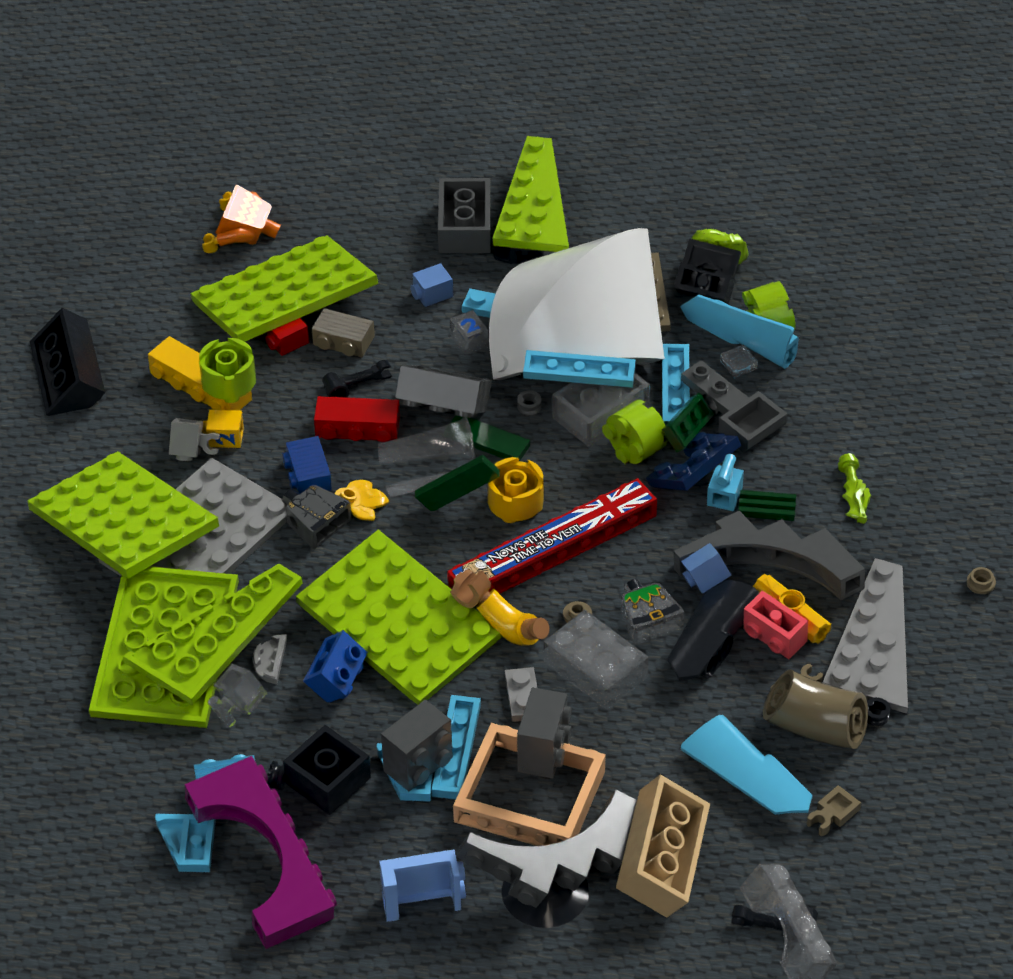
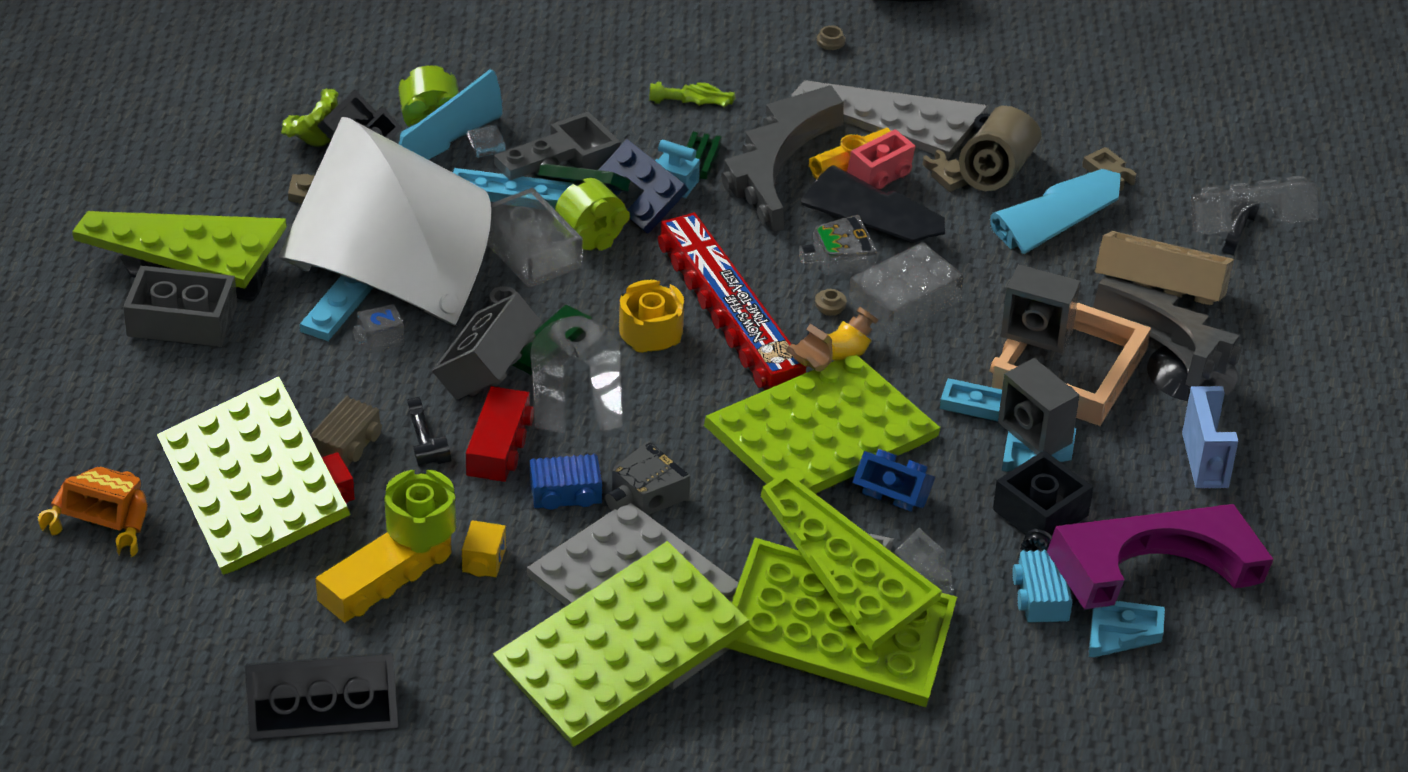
camera: 85 degrees left, 5 degrees down
light grey brick [169,418,220,461] -> none
yellow plate [335,480,389,521] -> none
medium blue brick [411,263,453,307] -> none
dark green tile [415,454,500,511] -> none
light grey plate [505,667,537,722] -> none
medium azure plate [523,350,636,388] -> none
medium blue brick [681,543,731,594] -> none

